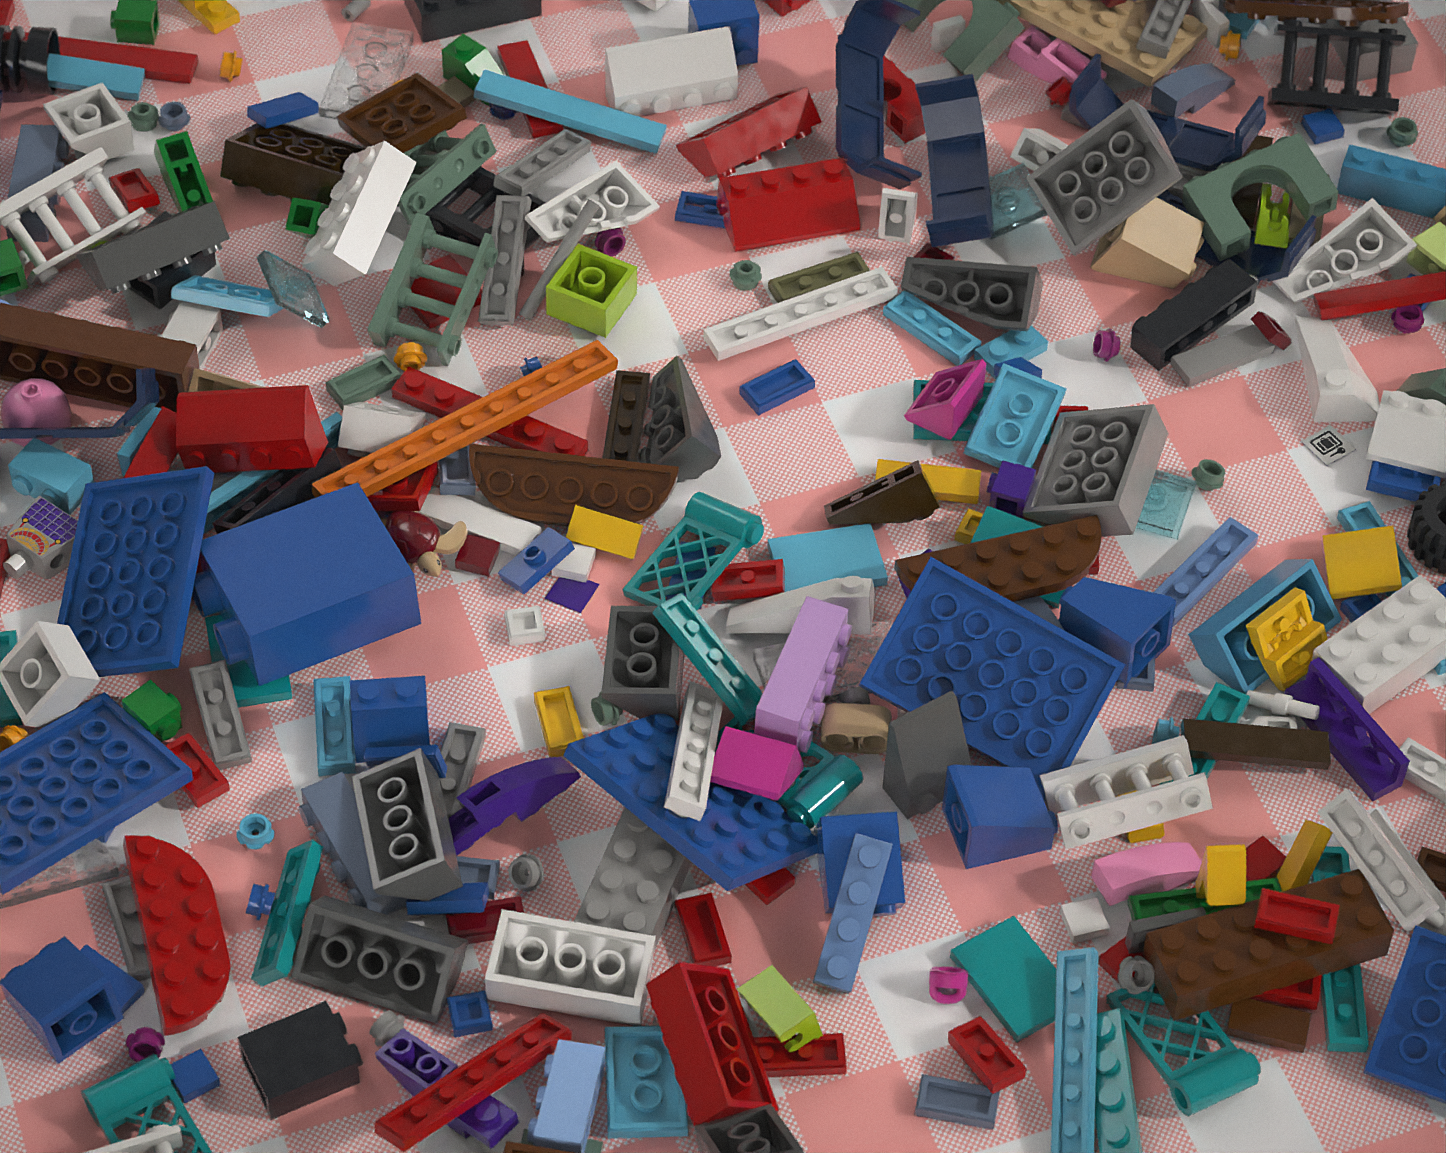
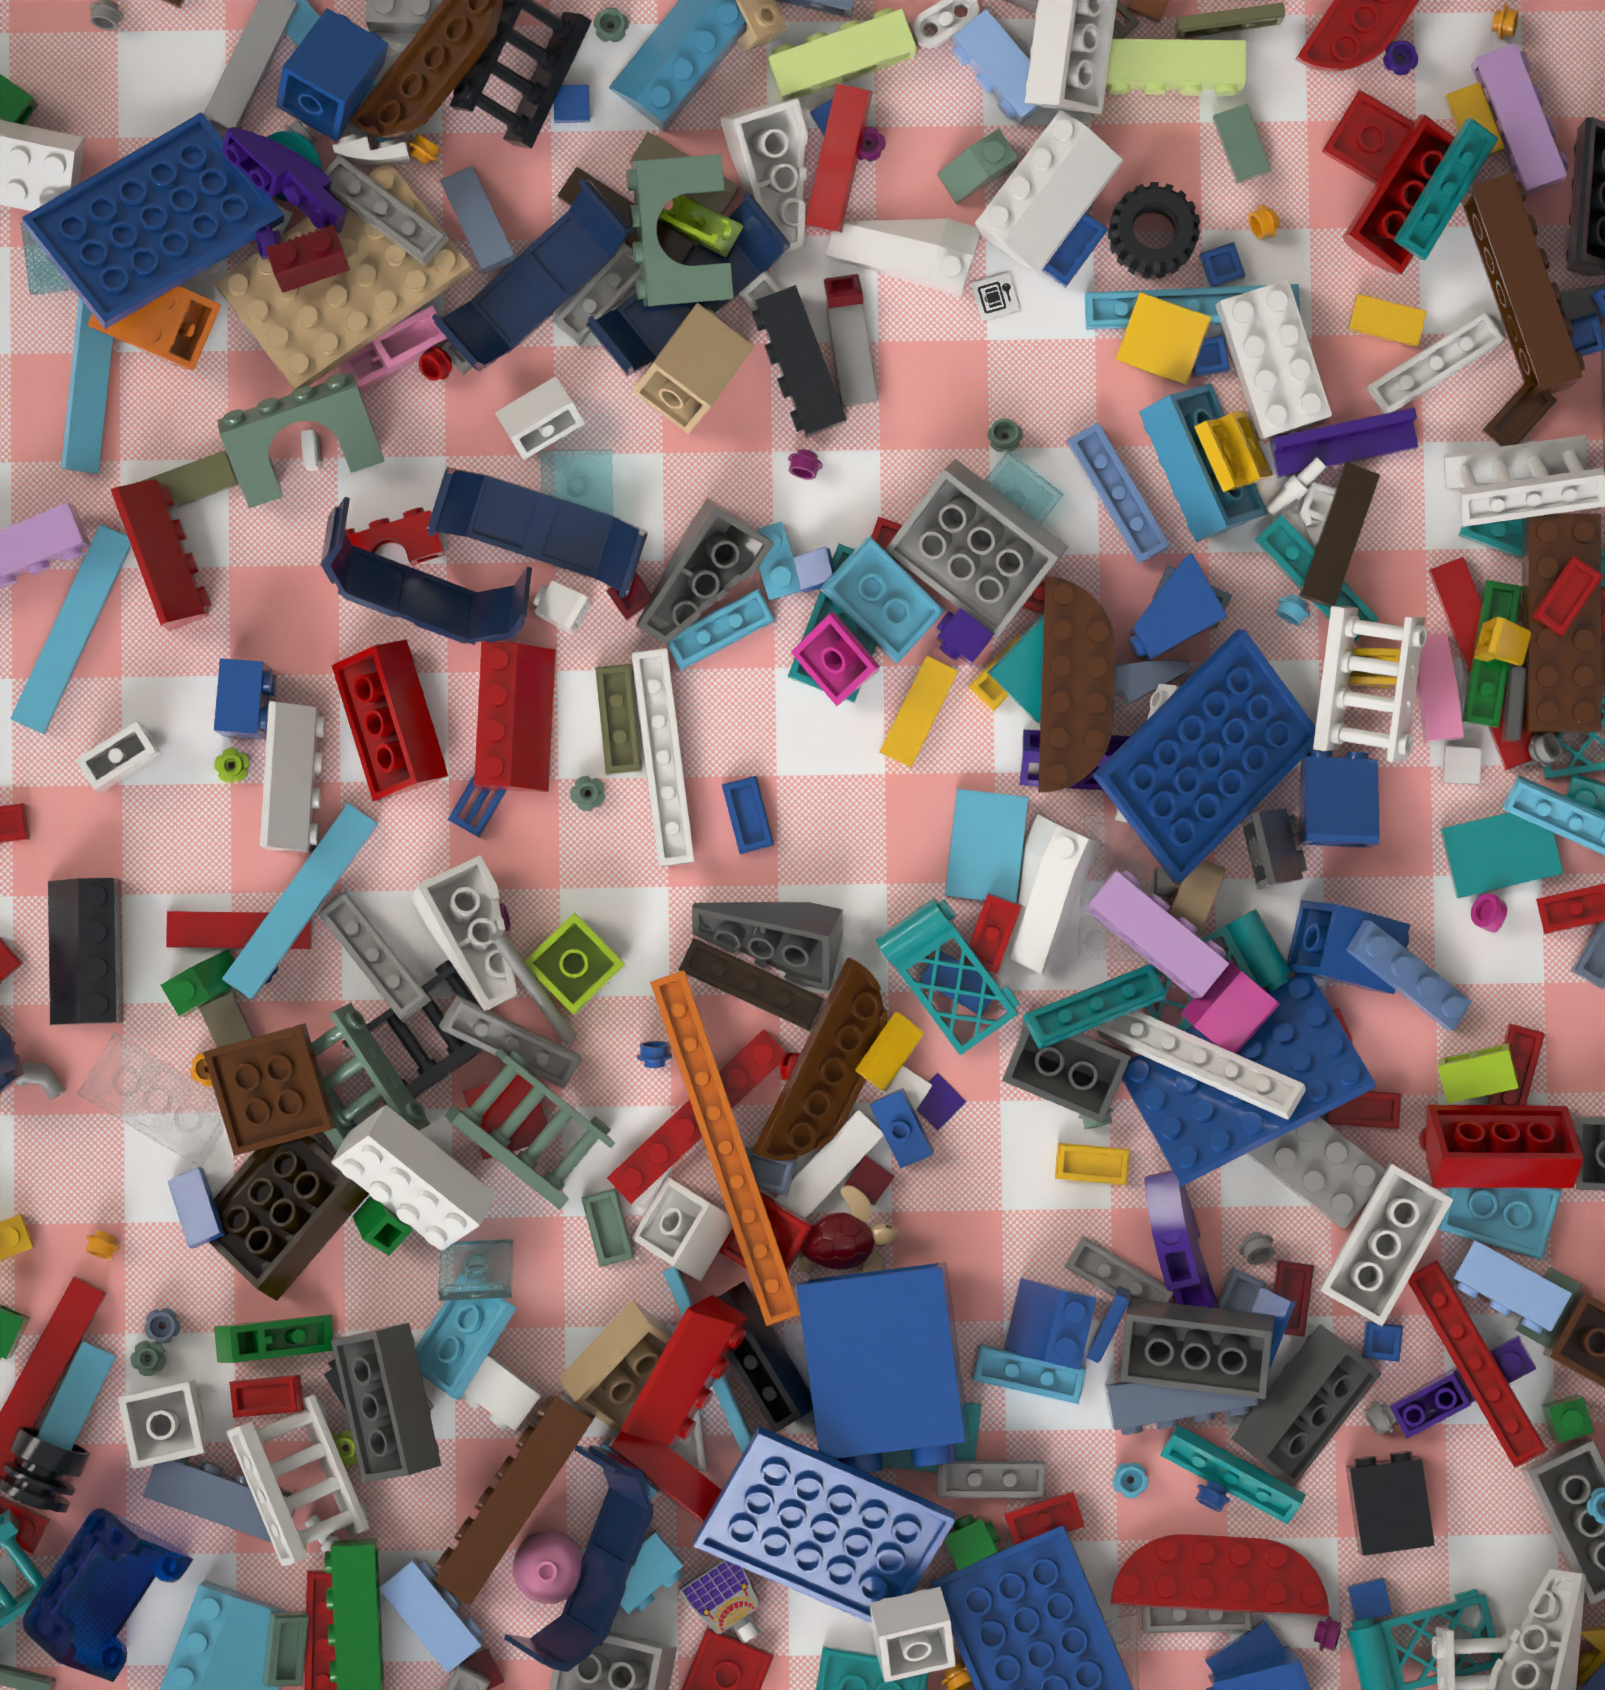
camera: 70 degrees left, 35 degrees up
light orange plate [394,342,427,371] -> none
white tile [504,606,546,646] -> none
dark brown slope [824,460,940,524] -> none
light grey slope [1026,99,1183,256] -> none
yellow tile [1276,819,1333,892] -> none

